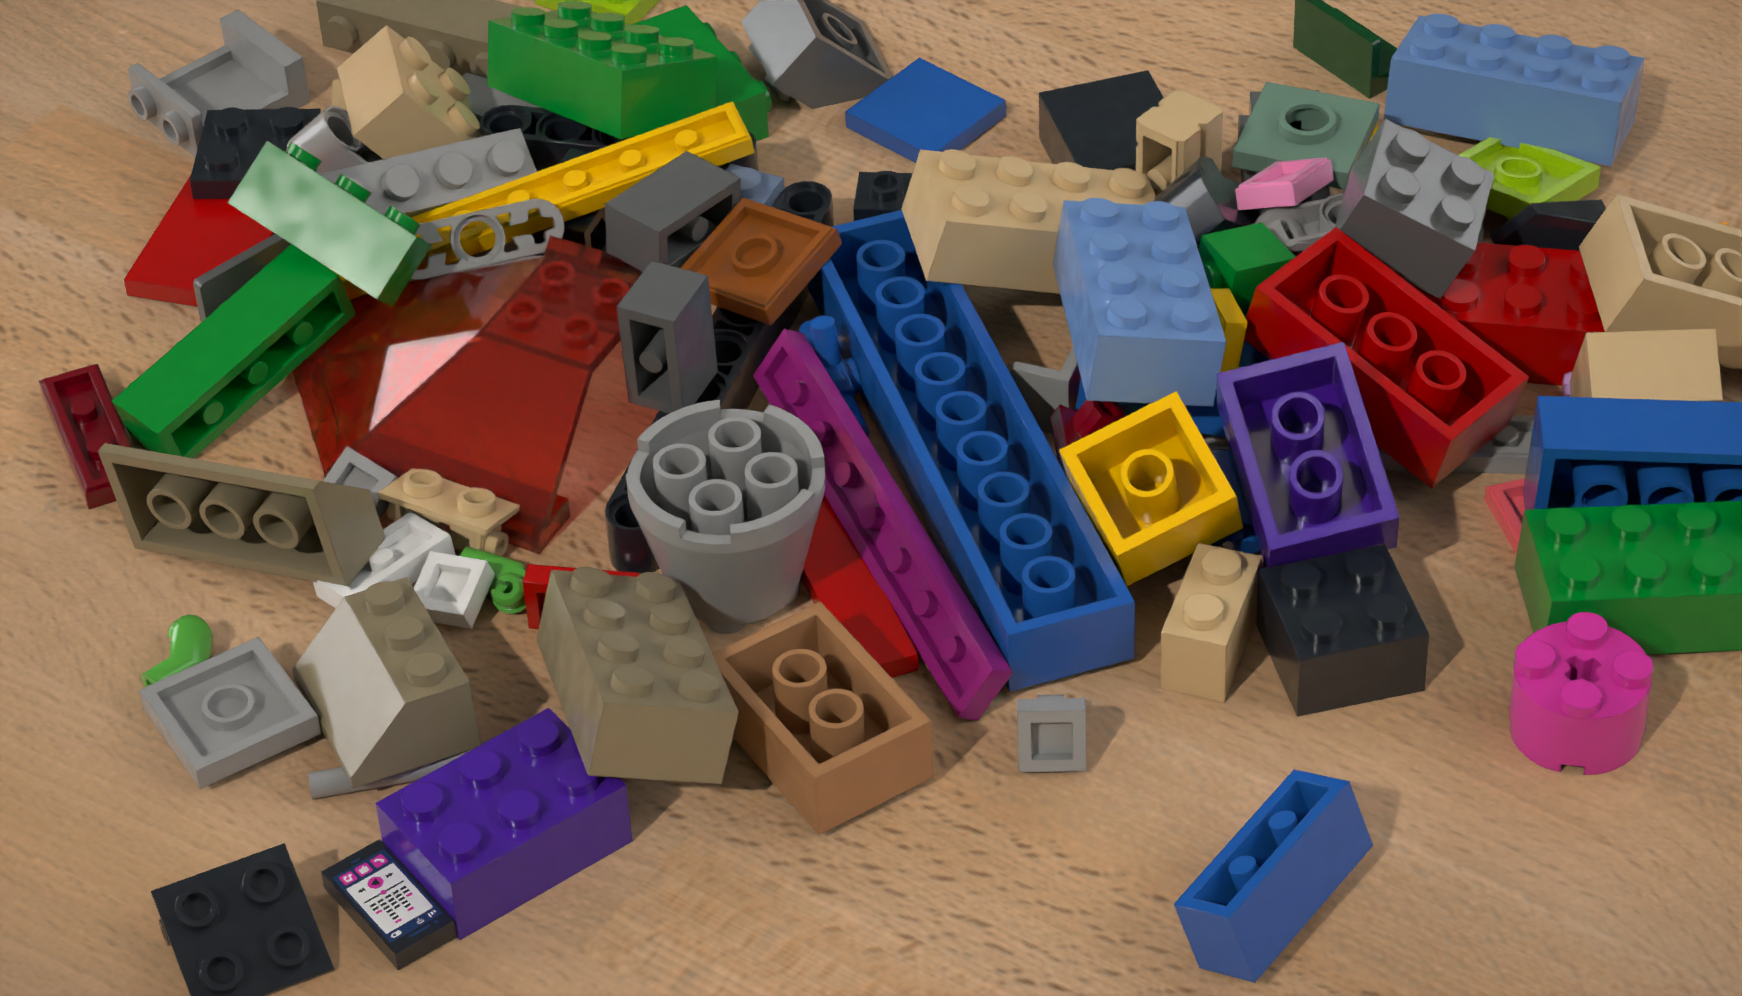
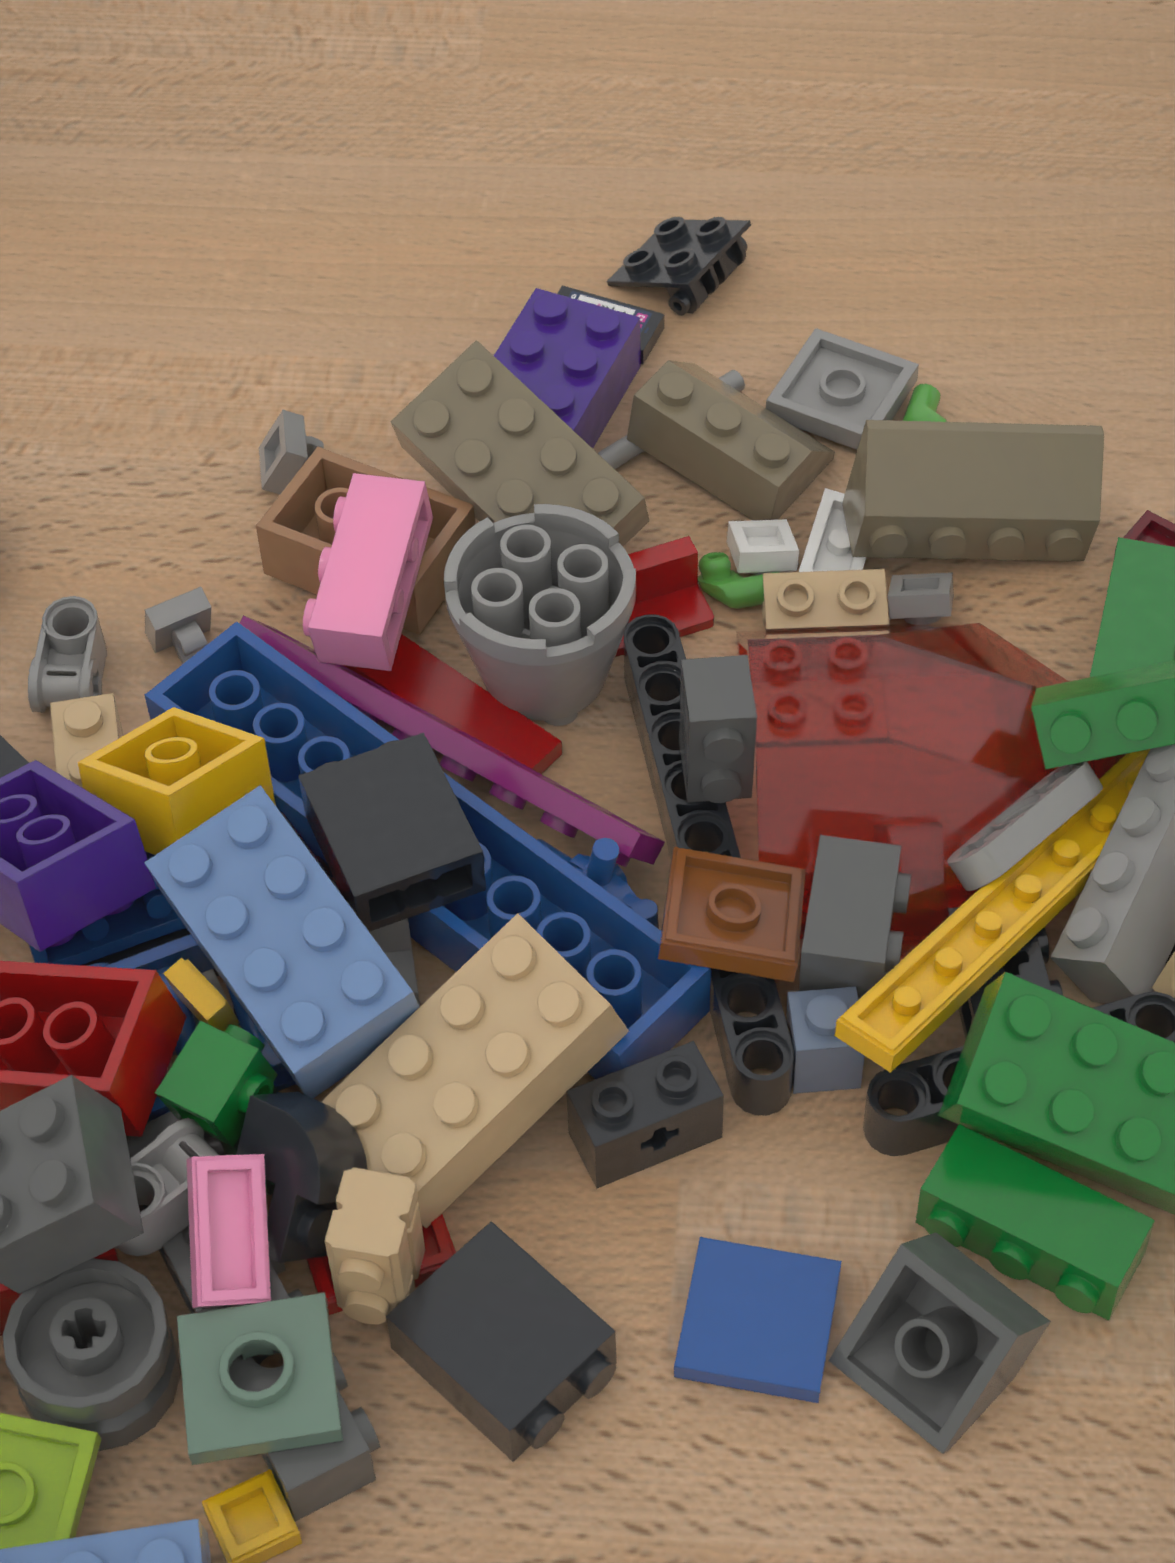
camera: 150 degrees right, 10 degrees up
none -> light grey piece [28,596,107,712]
none -> light grey tile [259,410,324,494]
none -> black brick [298,732,486,932]
none -> bright pink brick [303,473,433,671]

